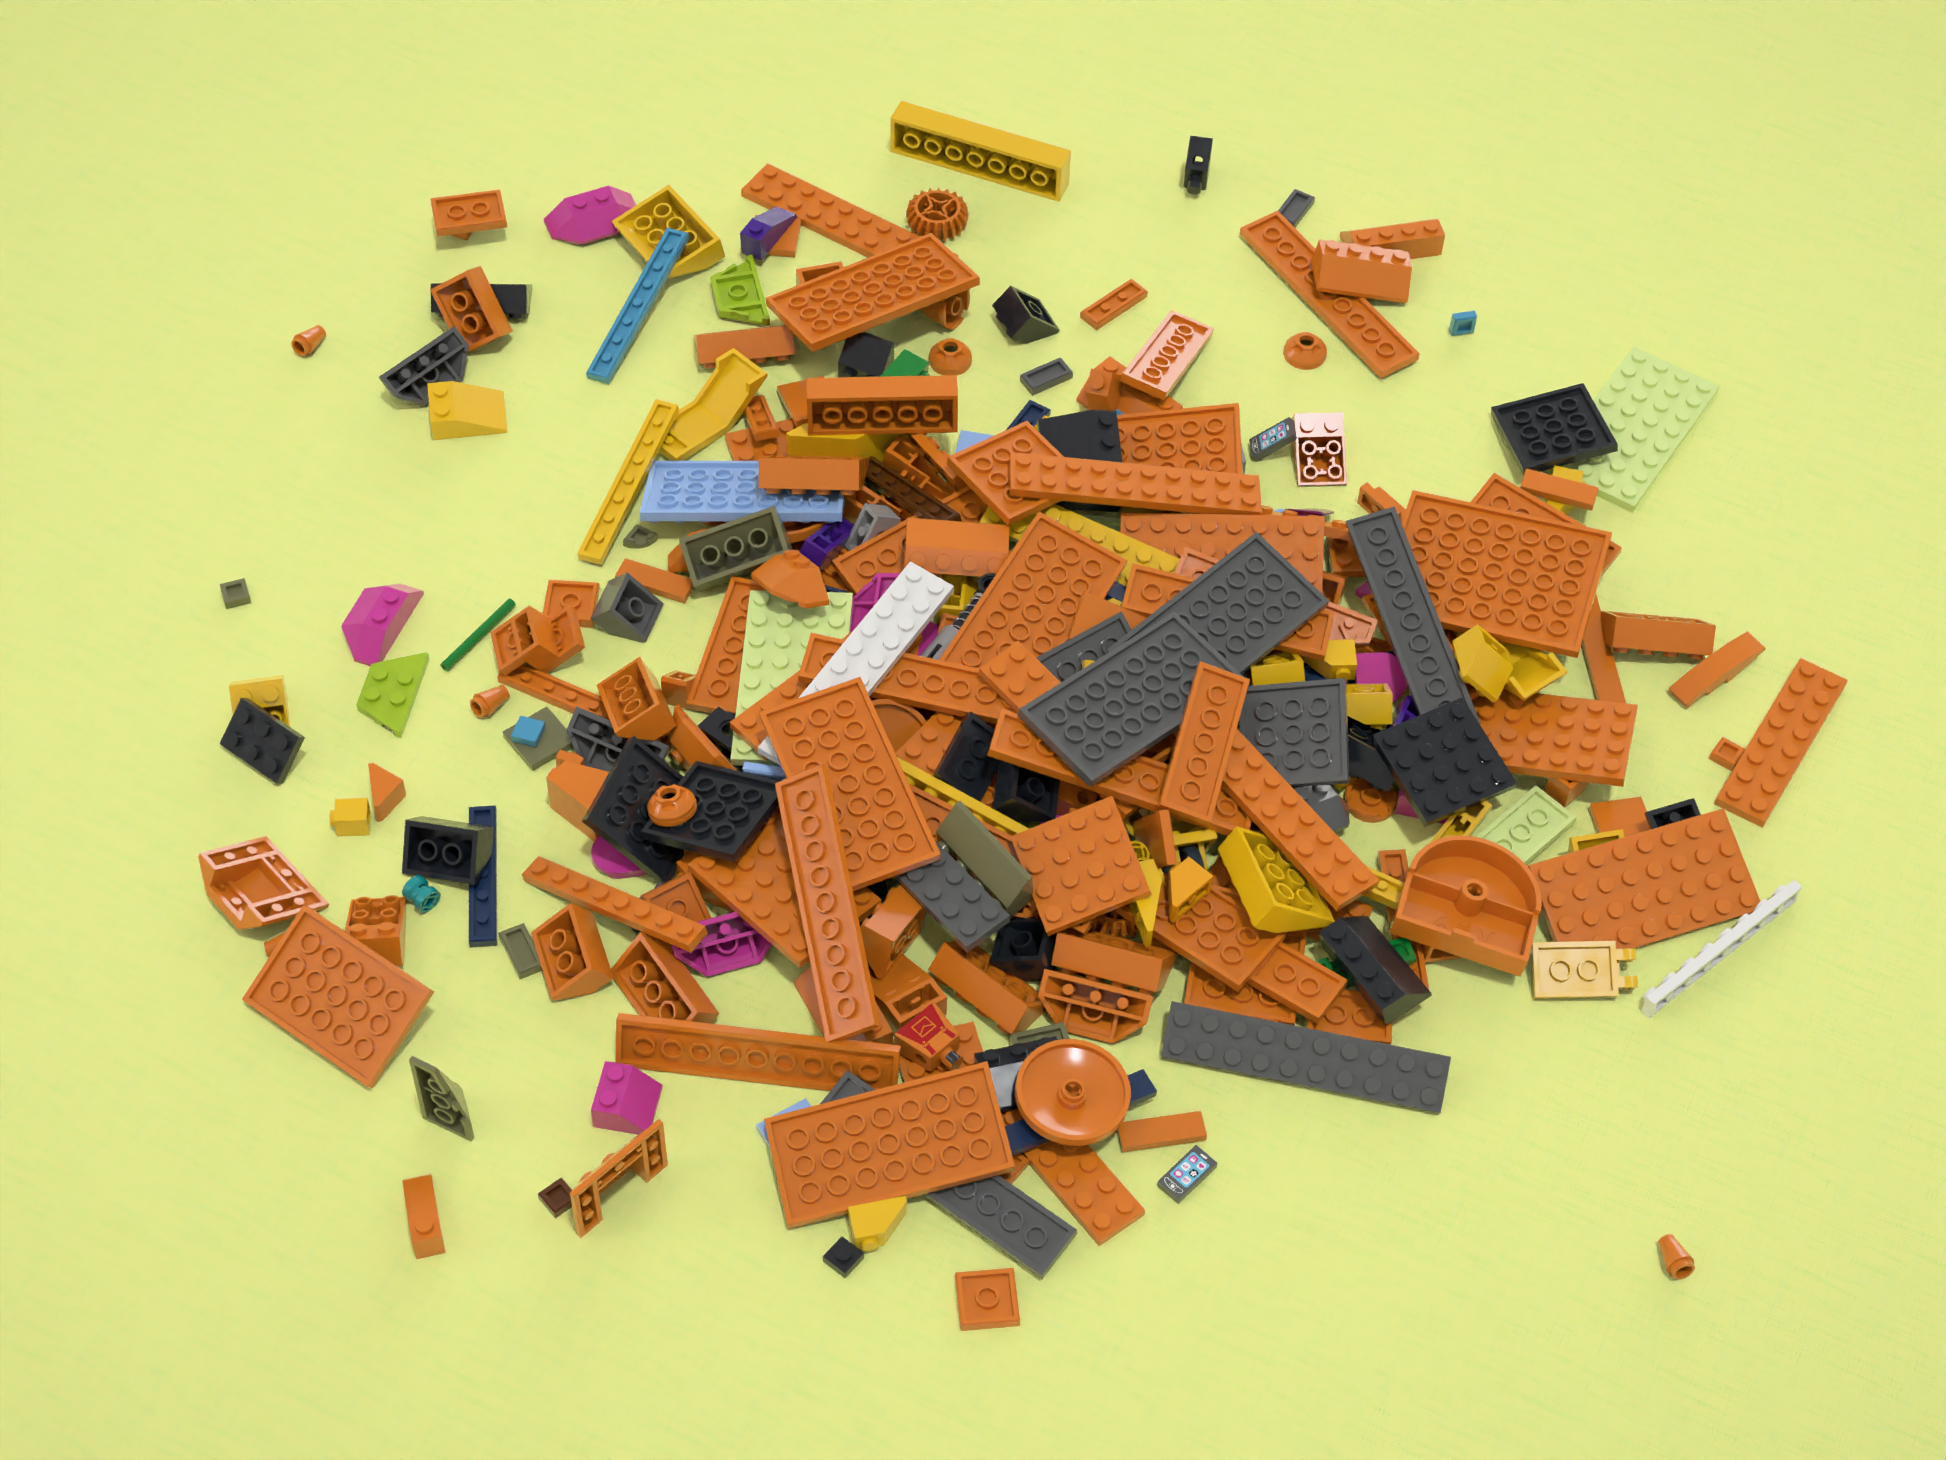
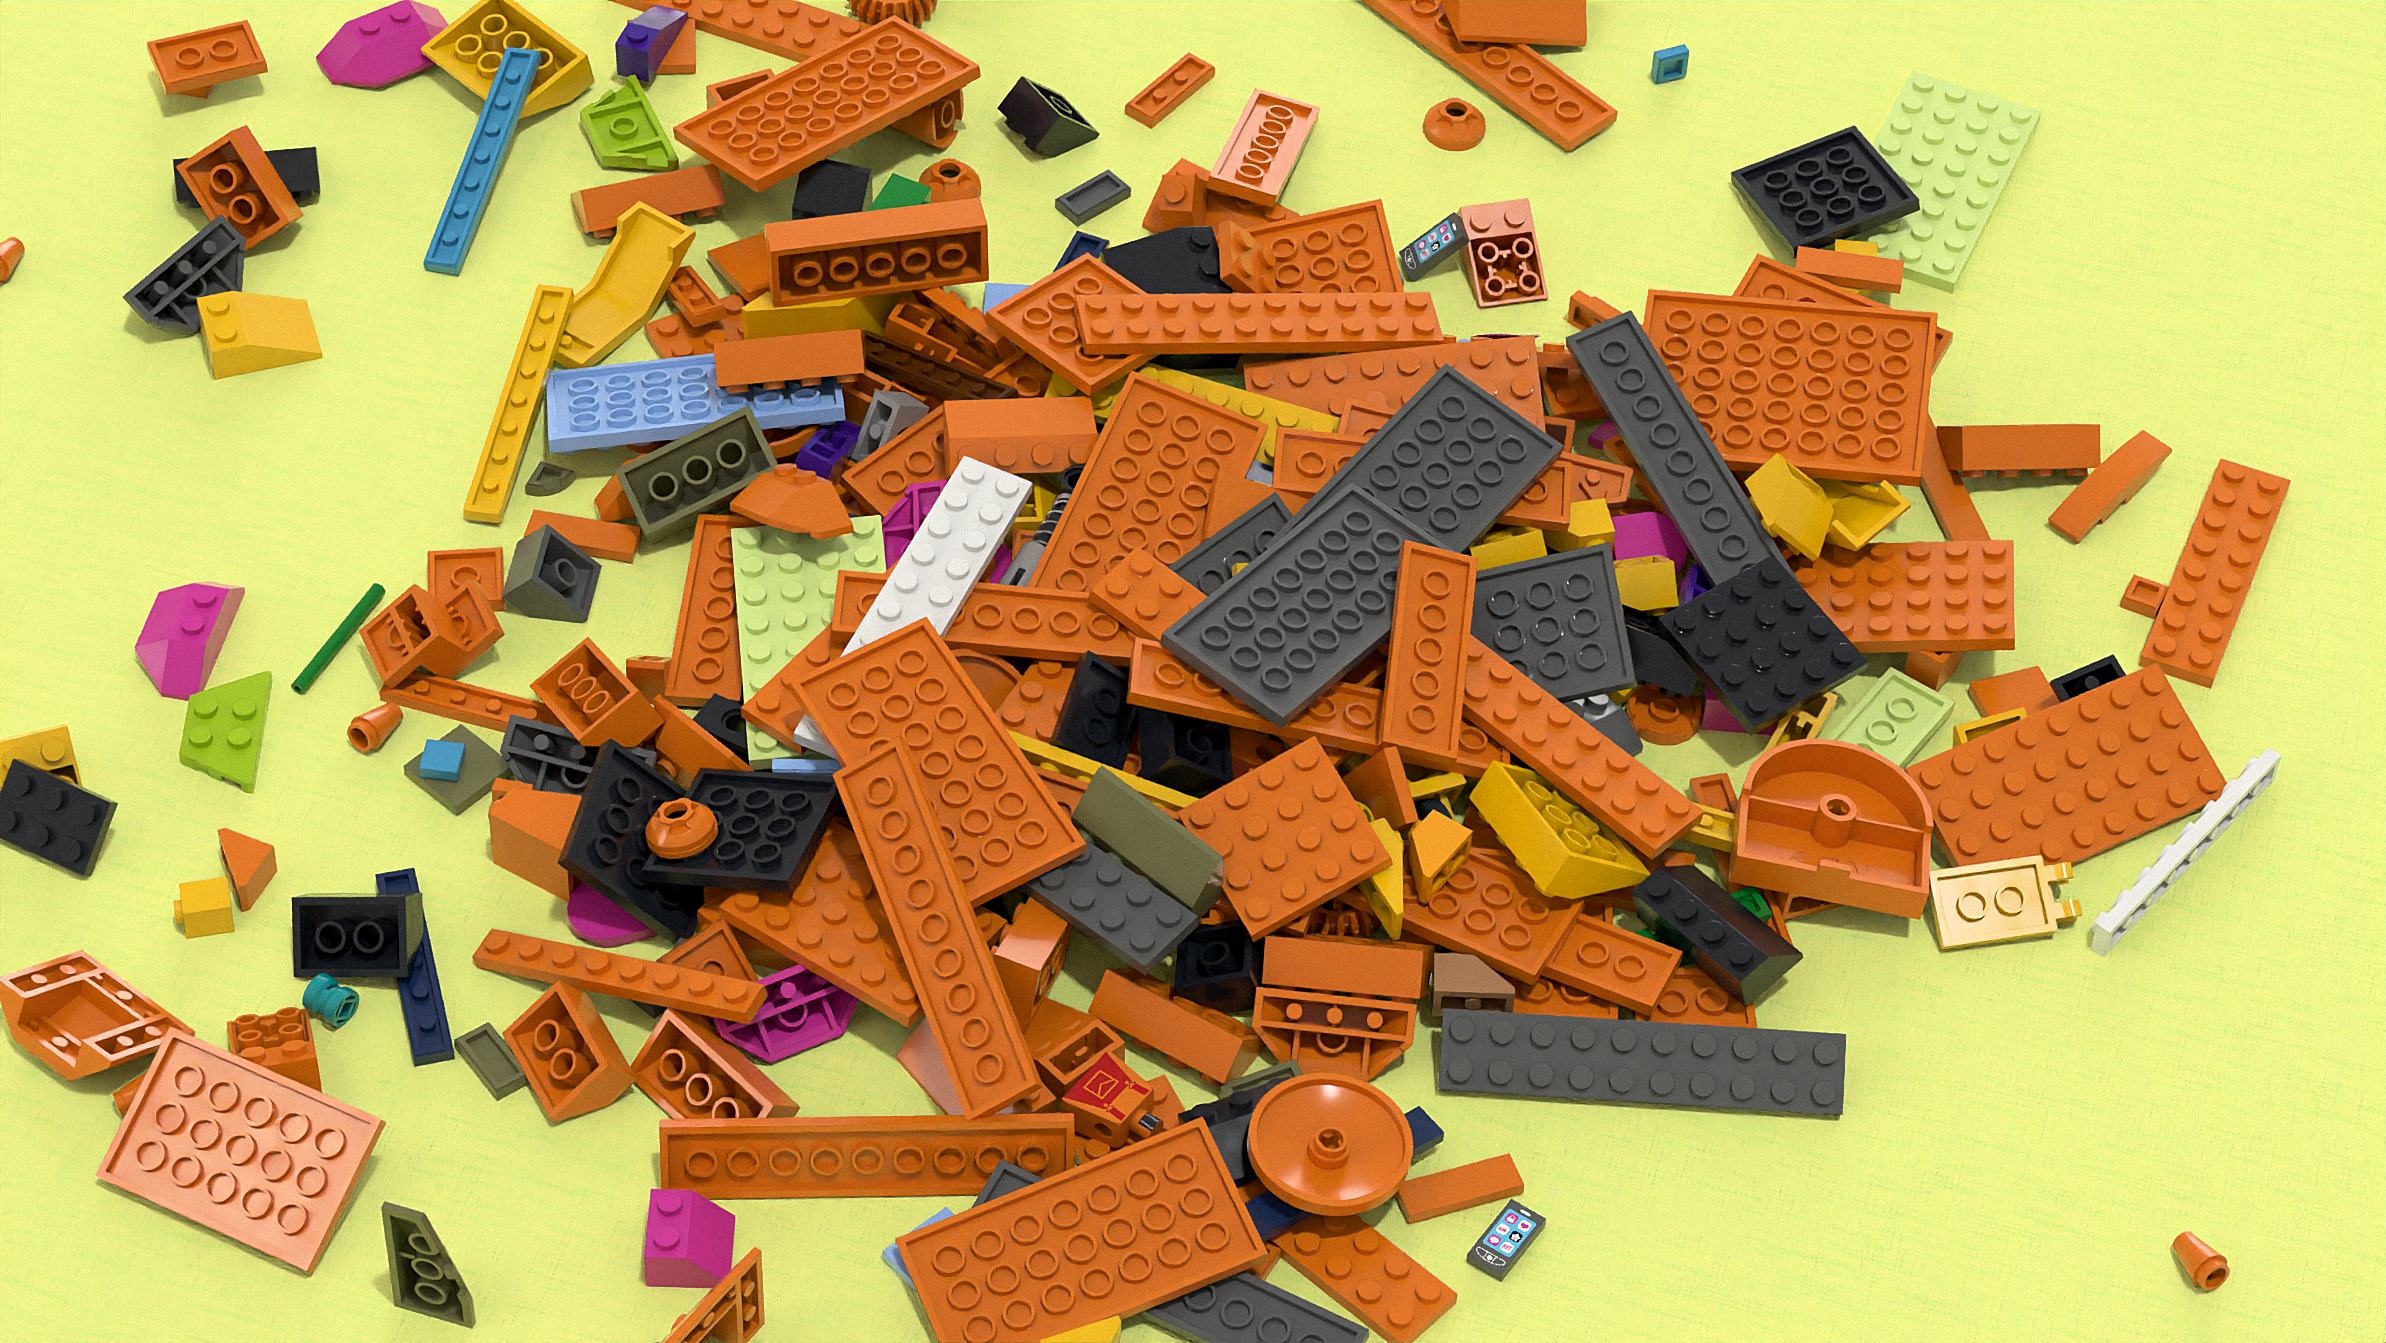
camera: 10 degrees left, 5 degrees down
none -> orange plate [1218,219,1277,294]
none -> medium nougat slope [1431,953,1515,1016]

